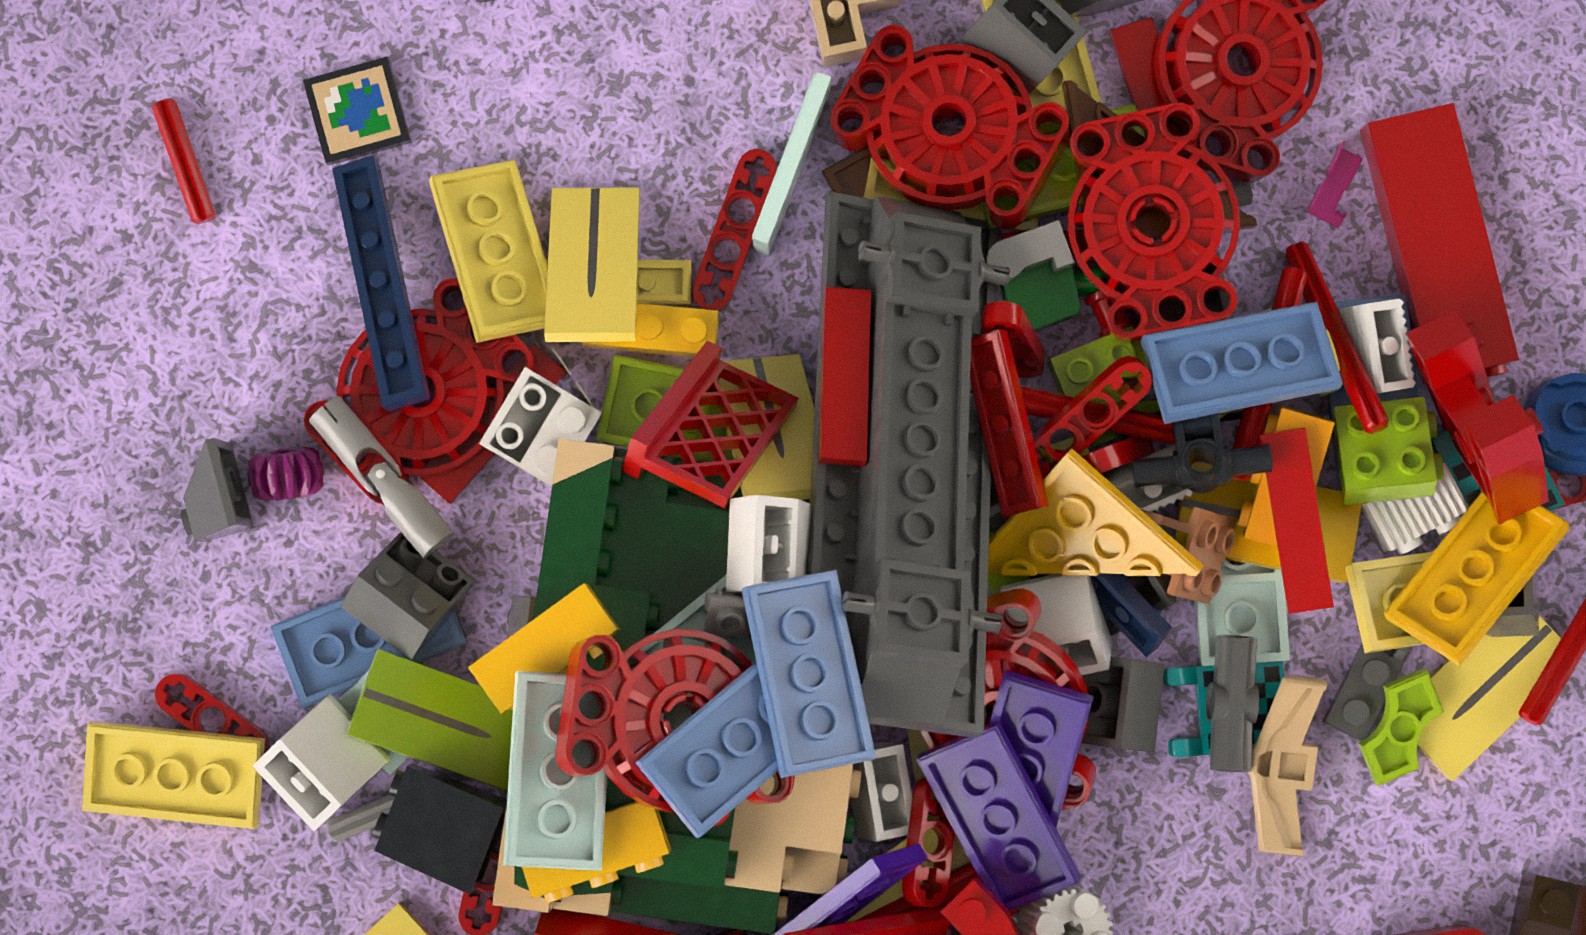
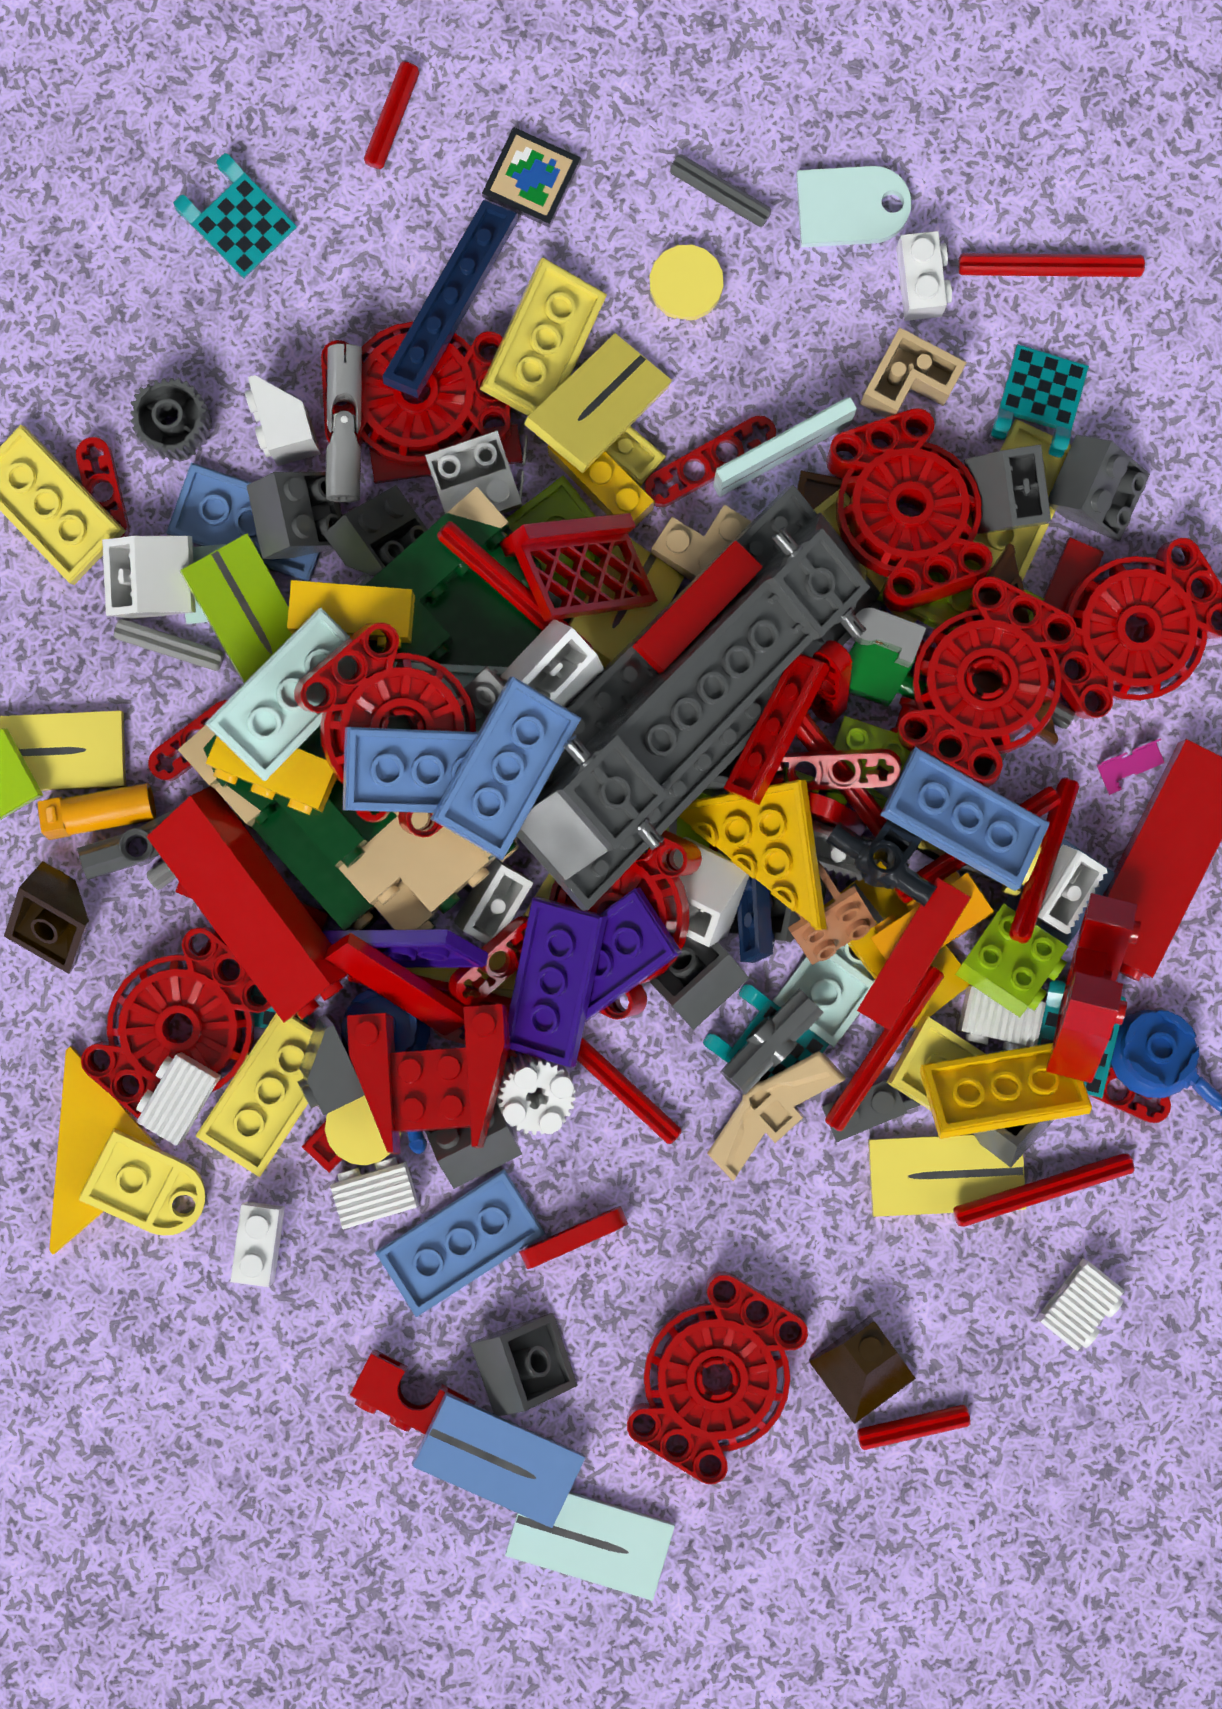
camera: 35 degrees right, 0 degrees up
dark grey slope [181,438,254,542] -> none
magenta gear [247,447,325,501] -> none
black slope [372,764,507,894] -> none
lime tile [1358,668,1444,786] -> none
none -> dark grey brick [130,378,212,462]
none -> teal flag [173,153,297,279]
none -> white slope [245,375,321,466]
none -> dark grey slope [324,485,428,576]
none -> red axle [437,521,593,649]
none -> red axle [577,1037,682,1144]
none -> light yellow tile [649,244,724,321]
none -> tan brick [651,505,752,581]
none -> red axle [825,965,944,1131]

